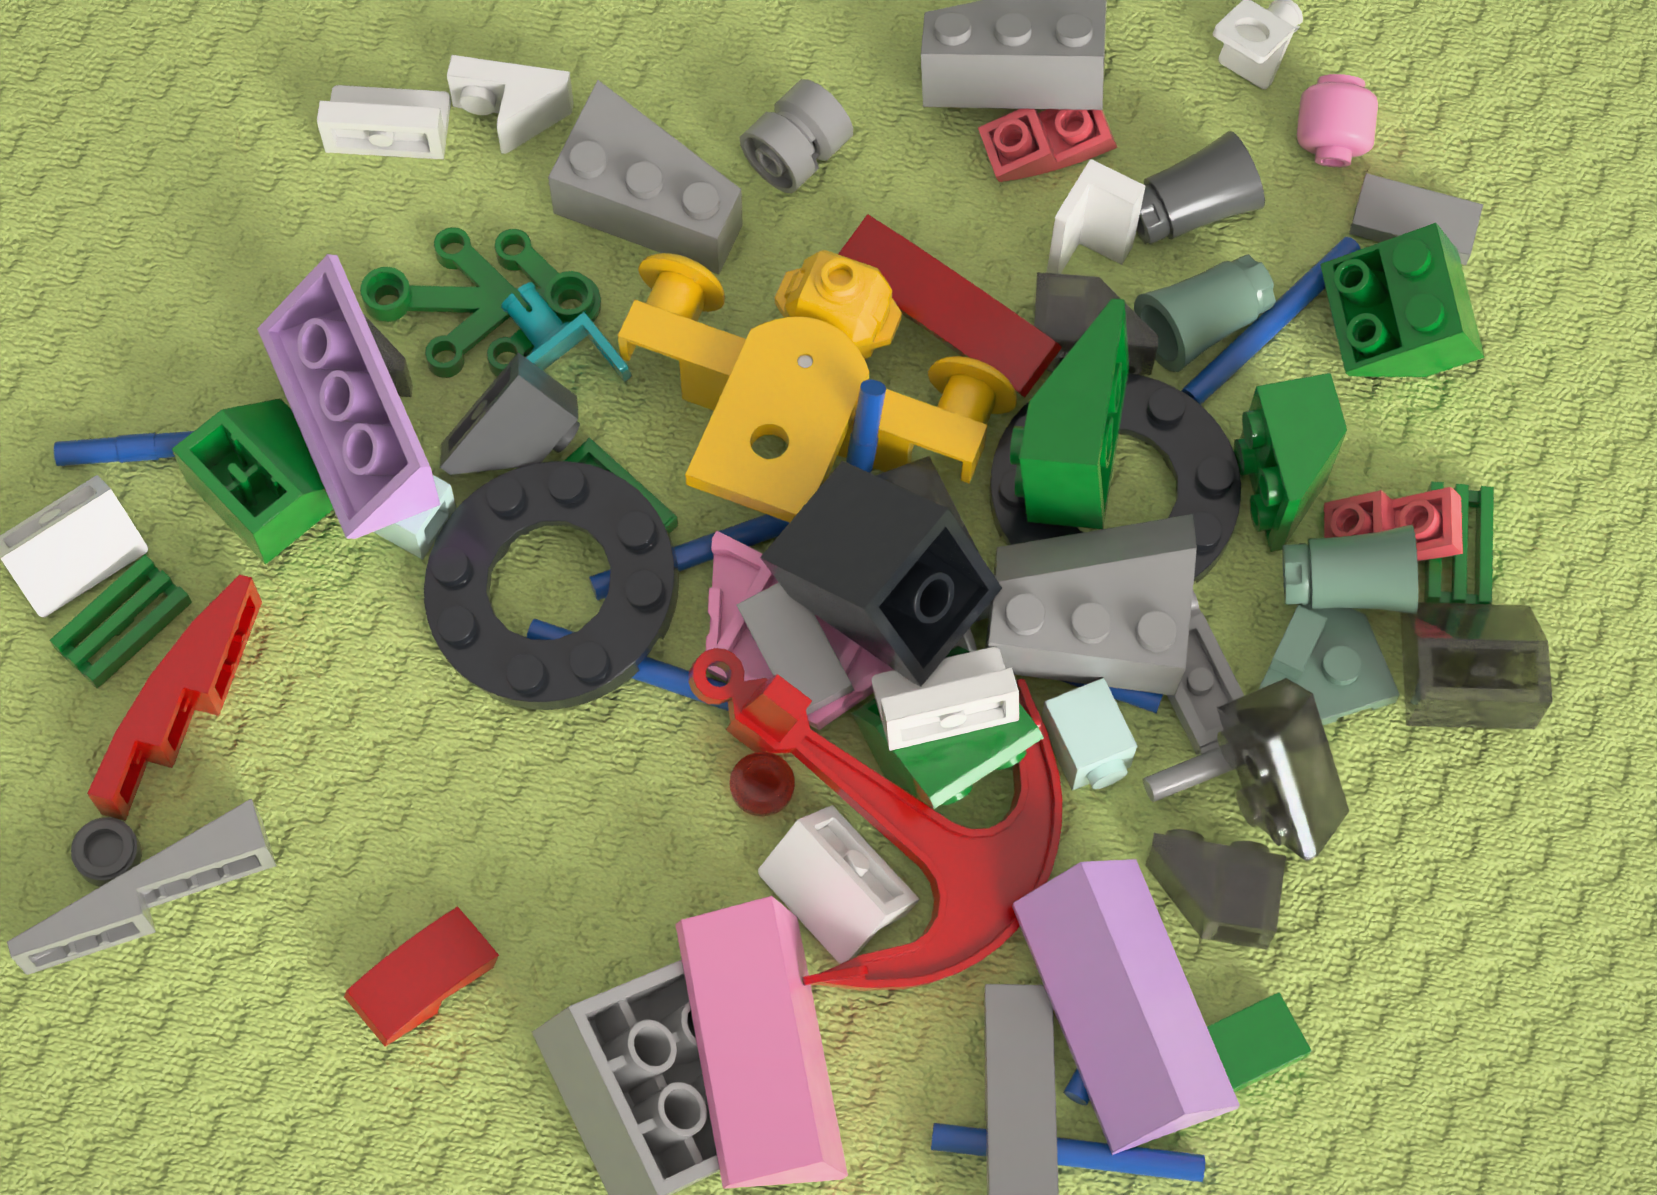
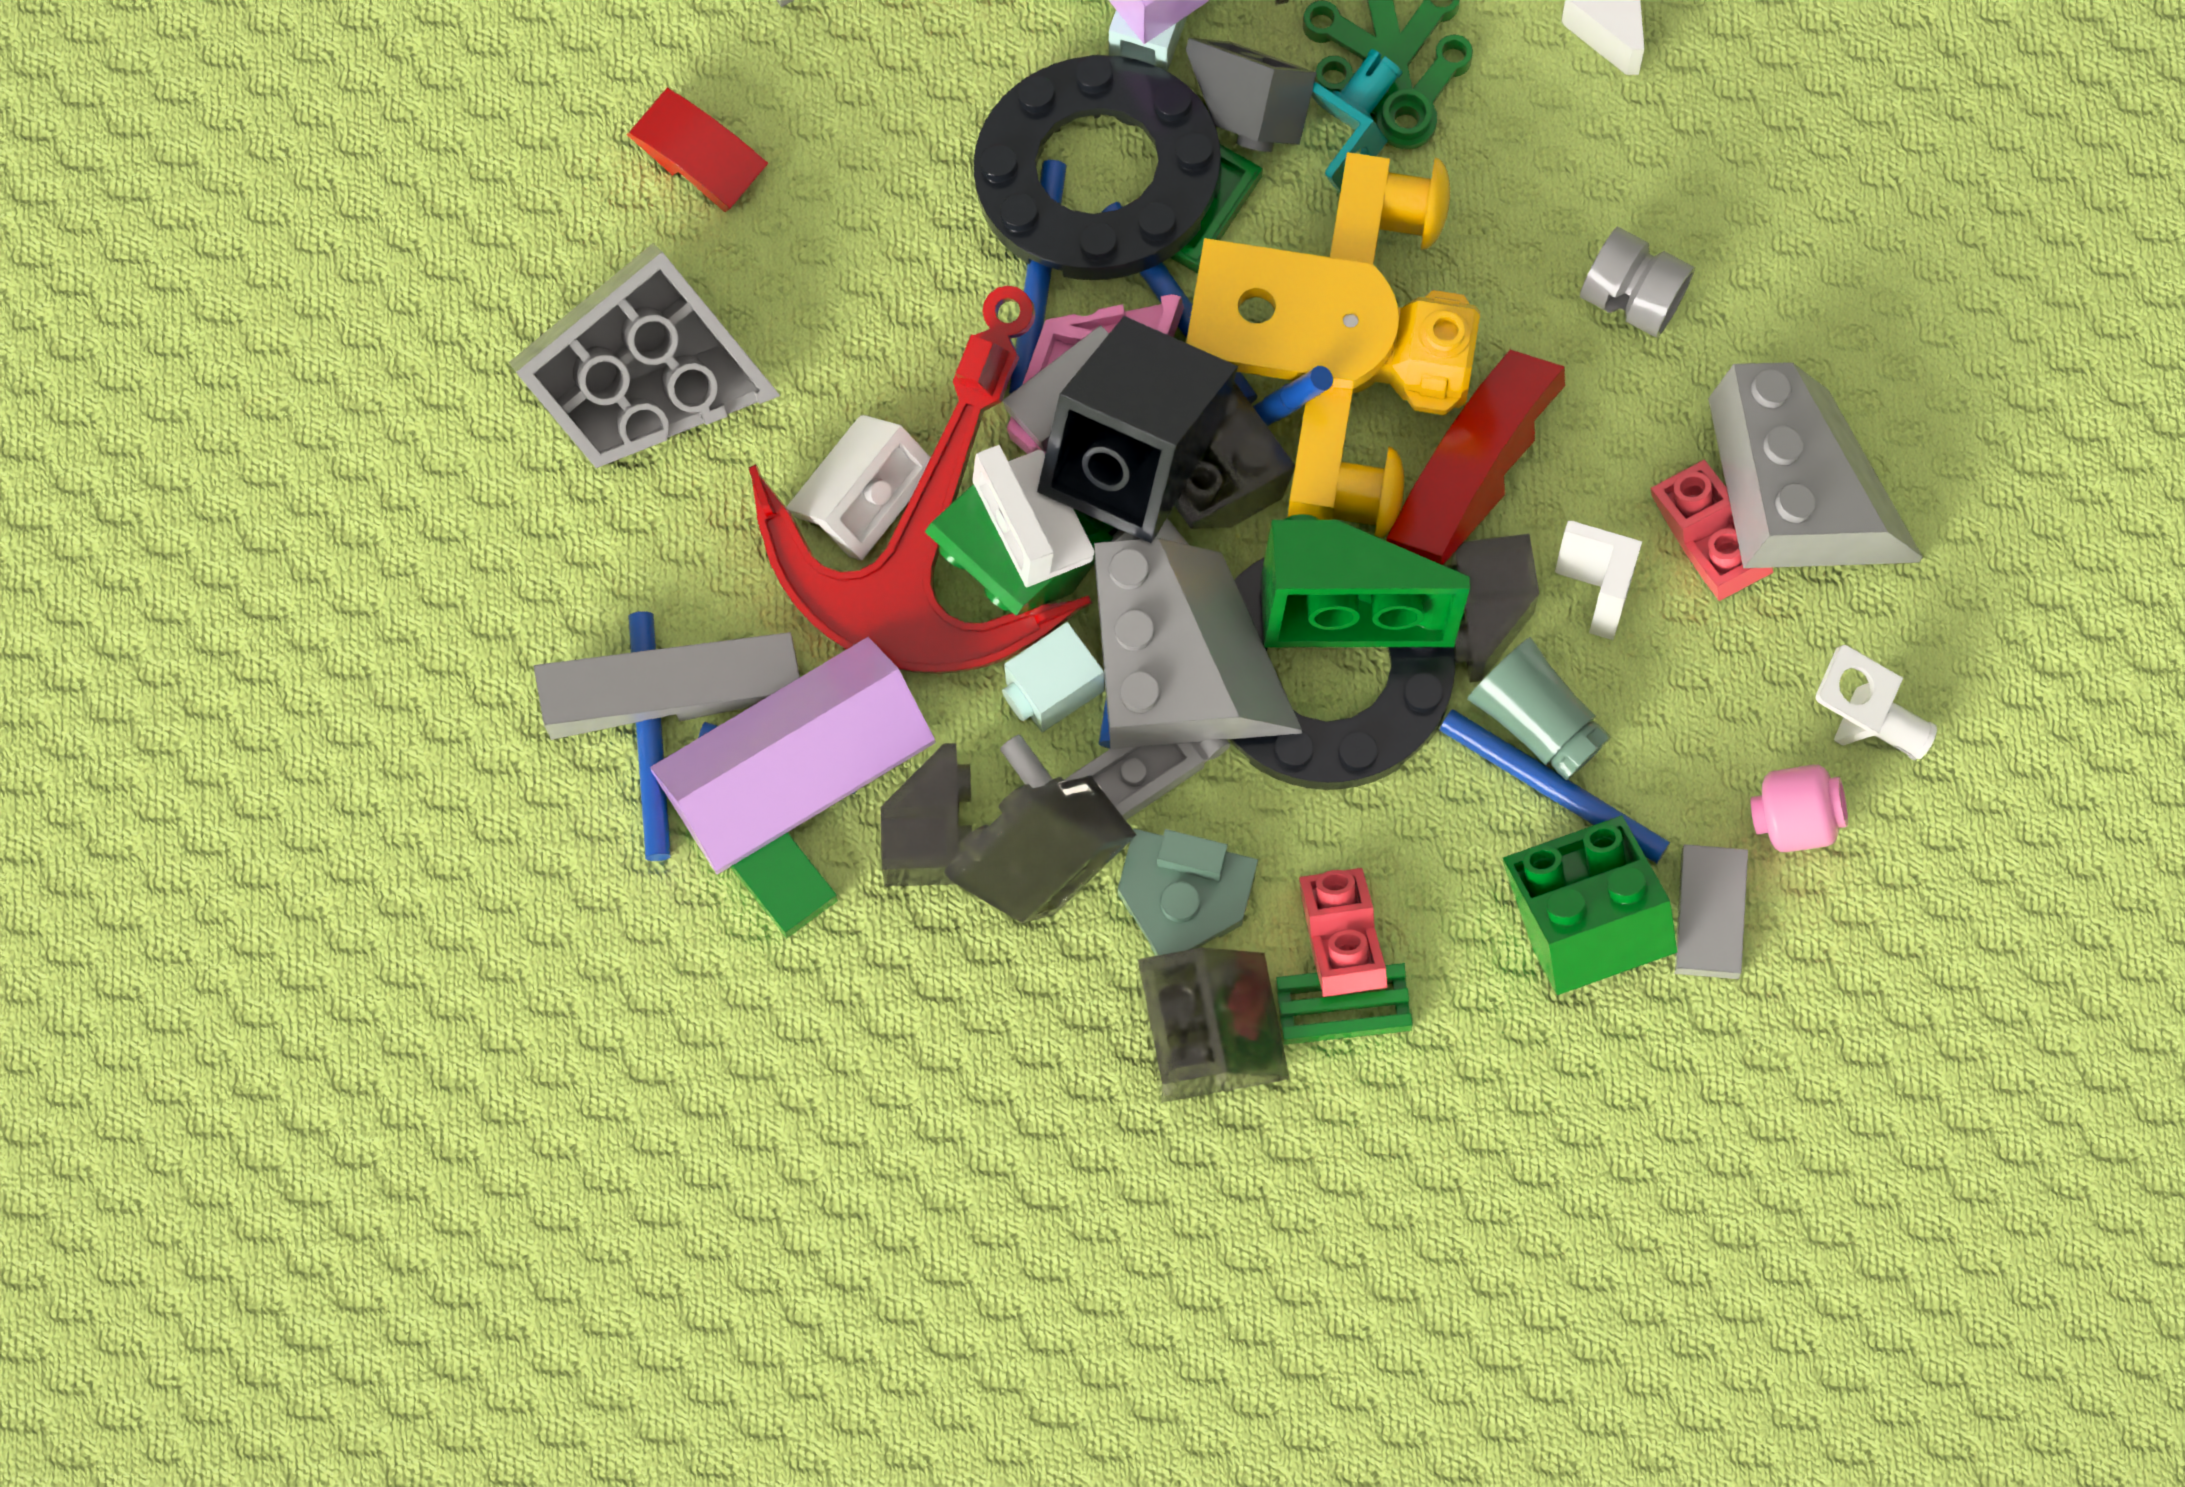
camera: 80 degrees right, 5 degrees up
light grey wedge [548,80,743,274] -> none
bright pink slope [675,896,848,1189] -> none
clear red plate [730,752,795,817] -> none
dark grey plant [1136,131,1265,244] -> none
green slope [1234,373,1347,552] -> none
sand green plant [1282,524,1418,614] -> none

